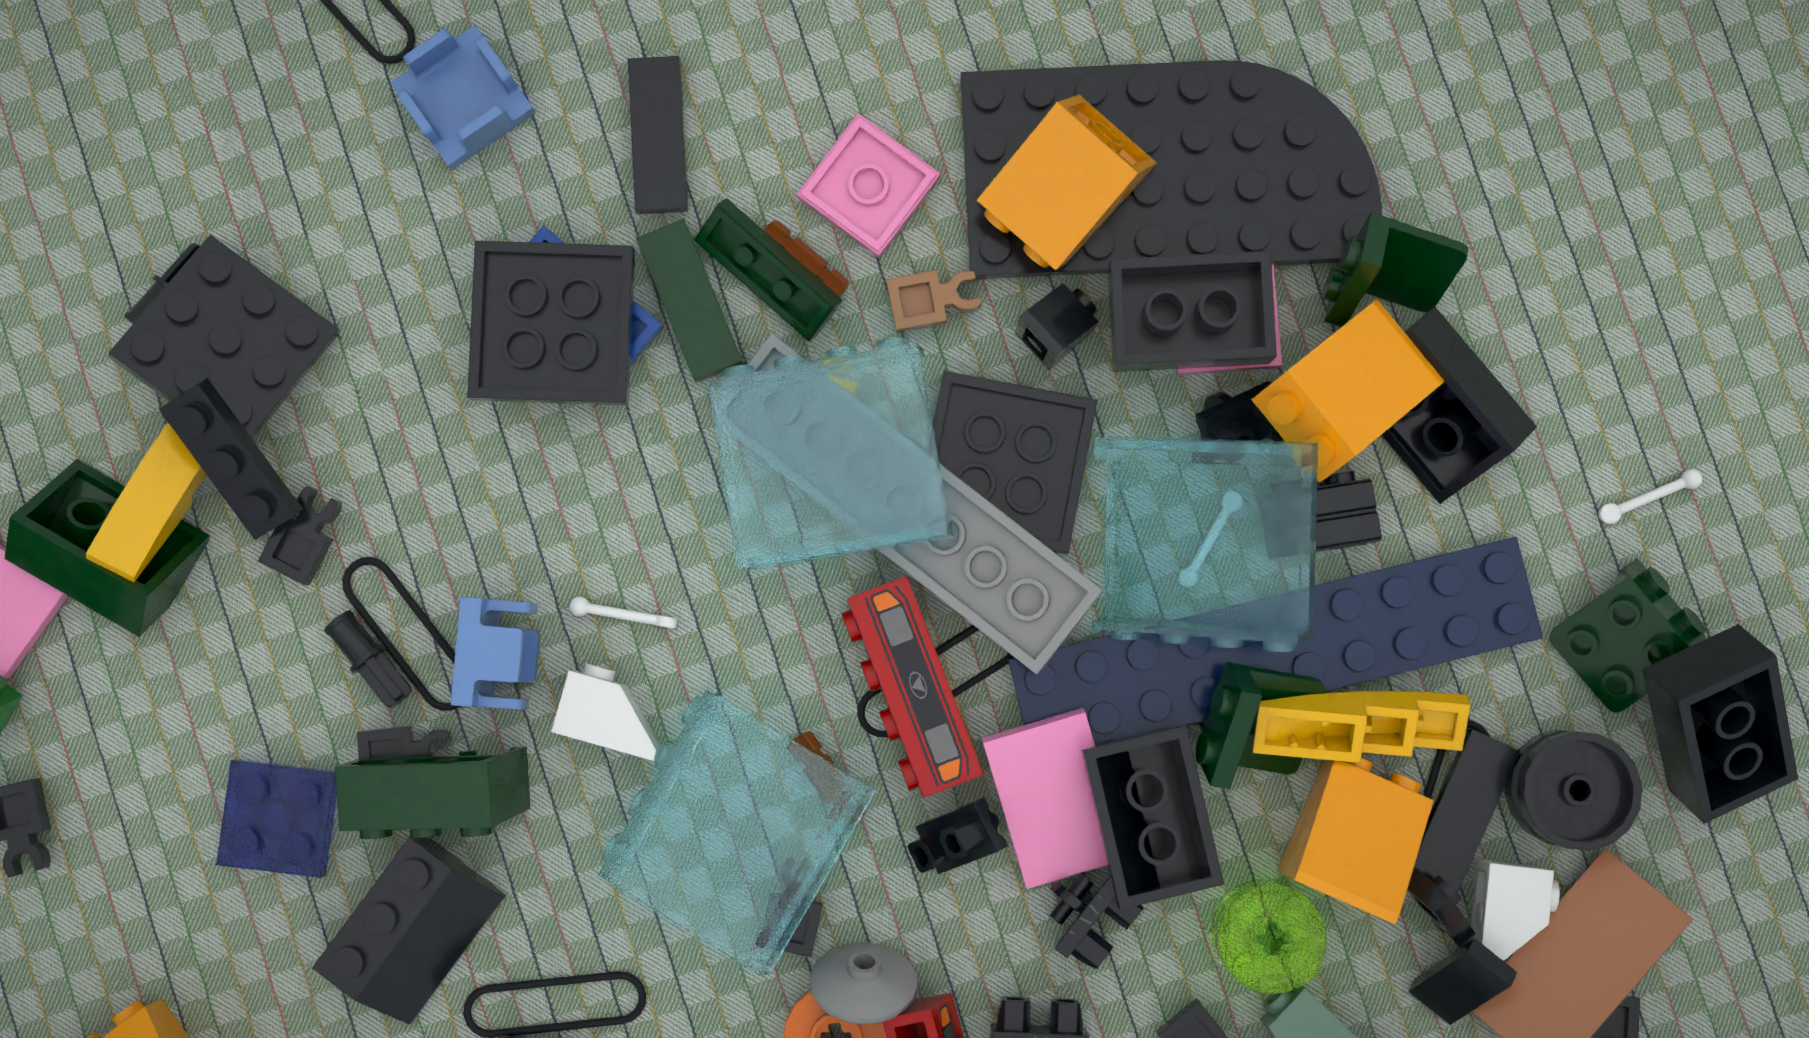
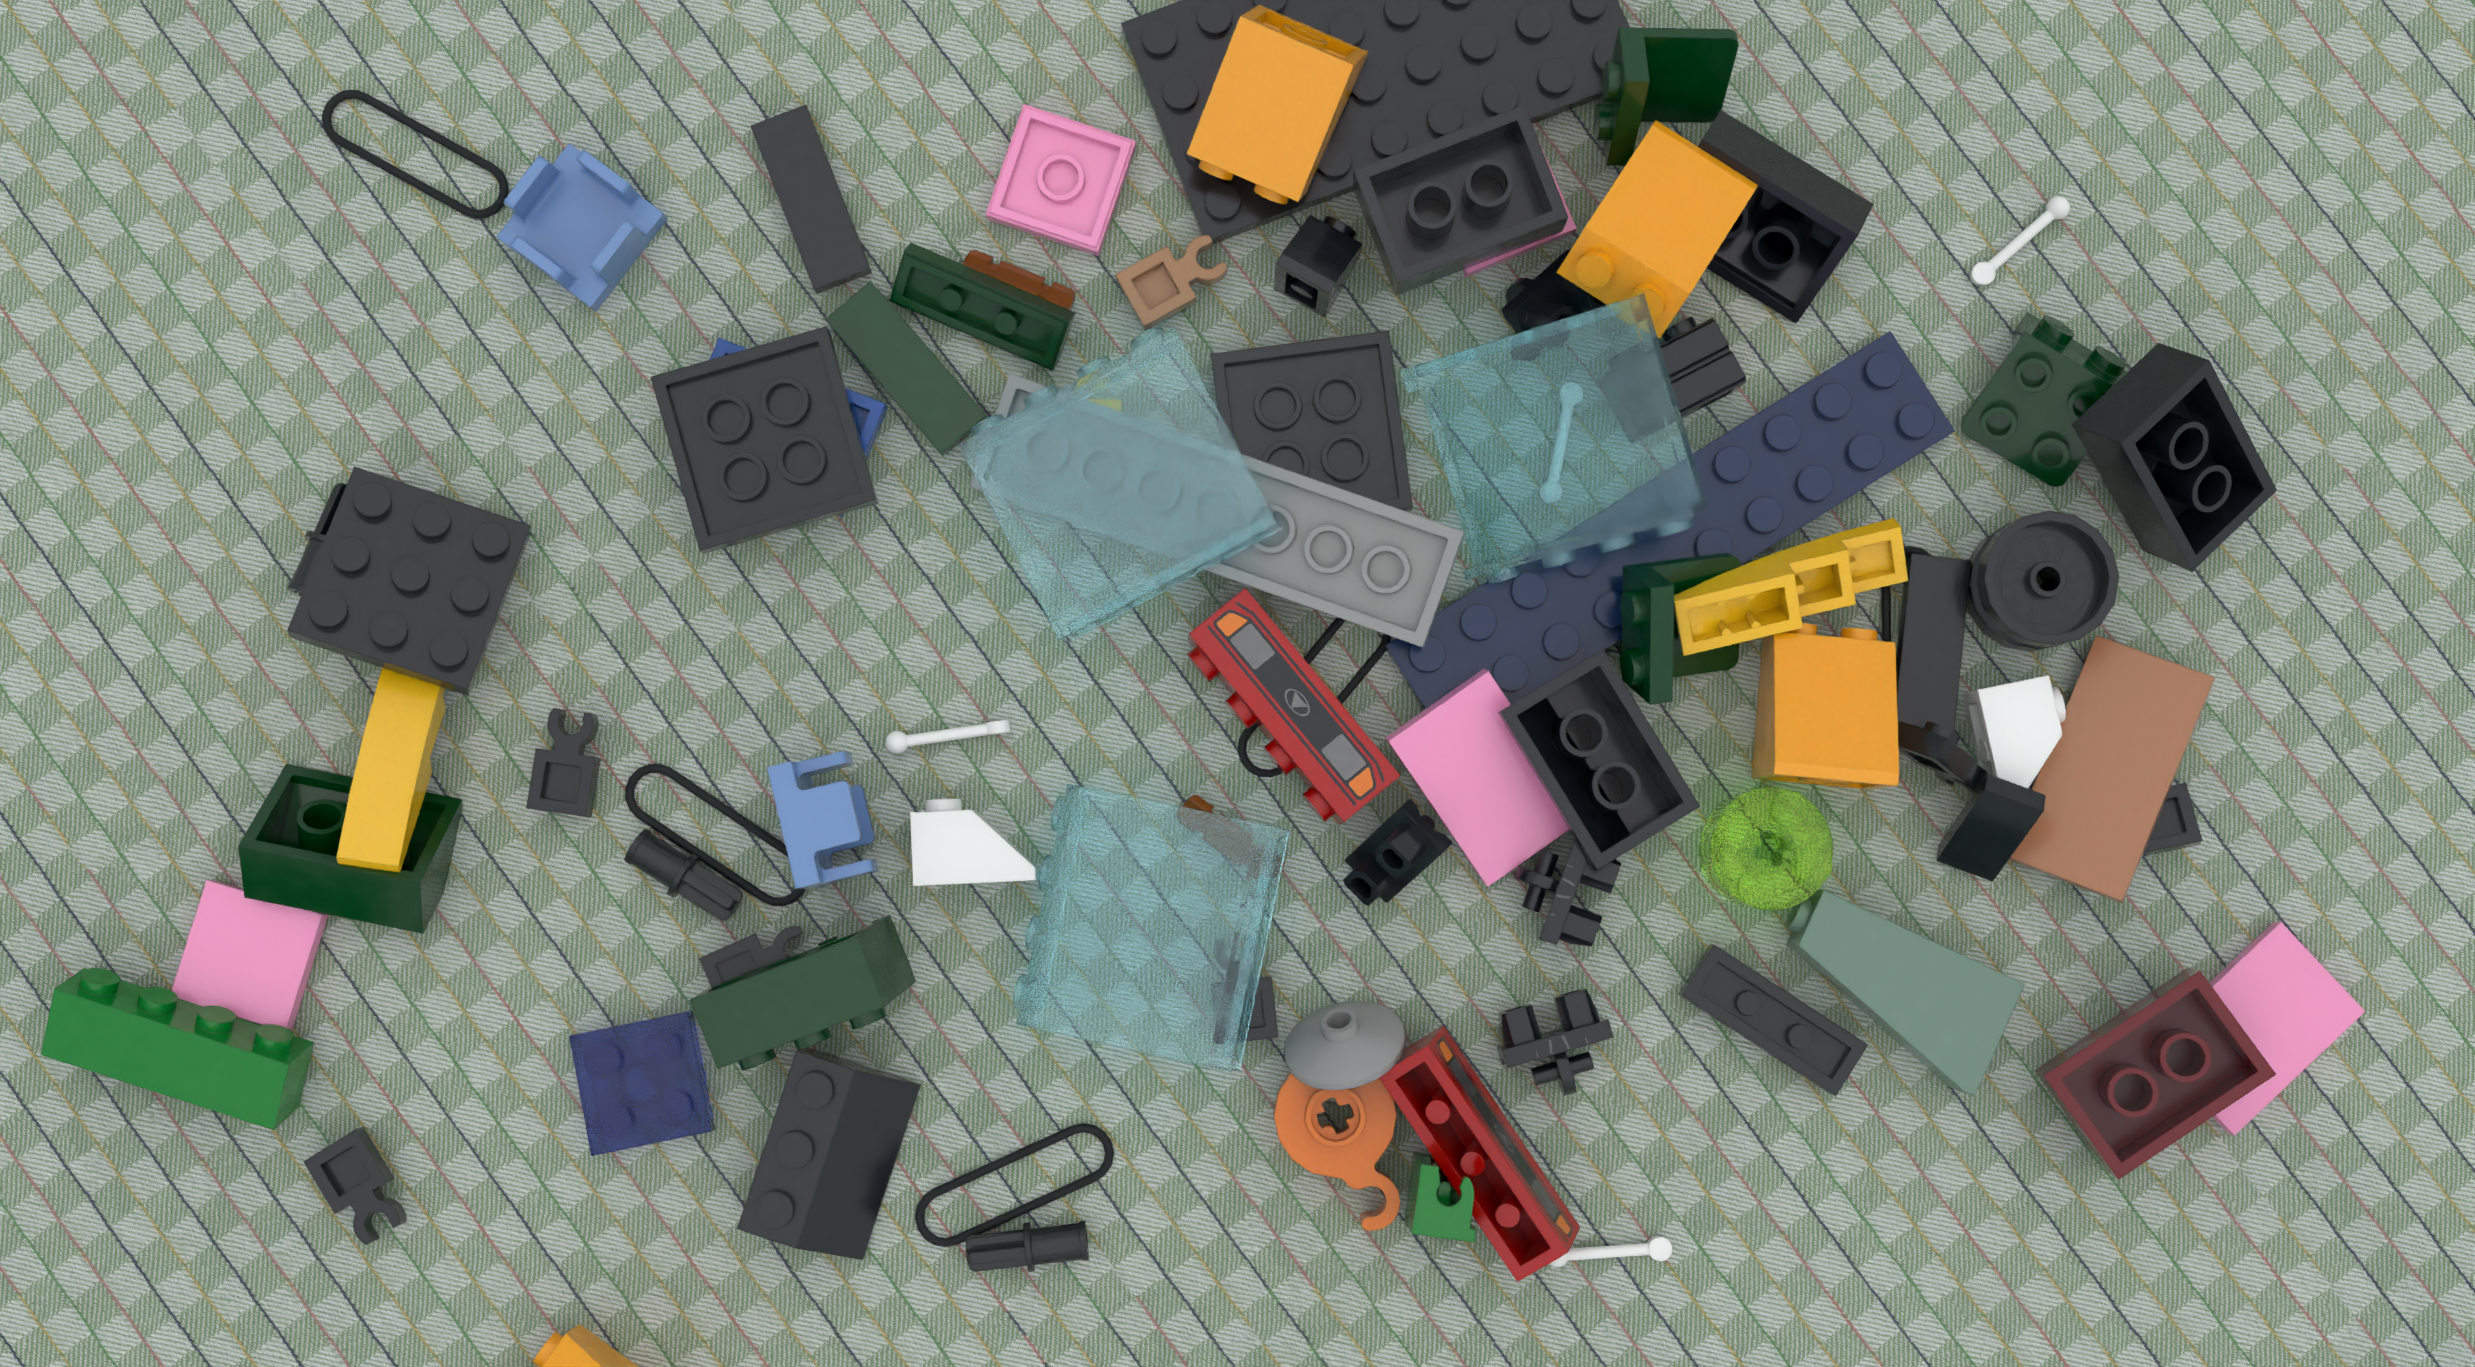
camera: 25 degrees left, 0 degrees up
black plate [159,378,303,540] -> none

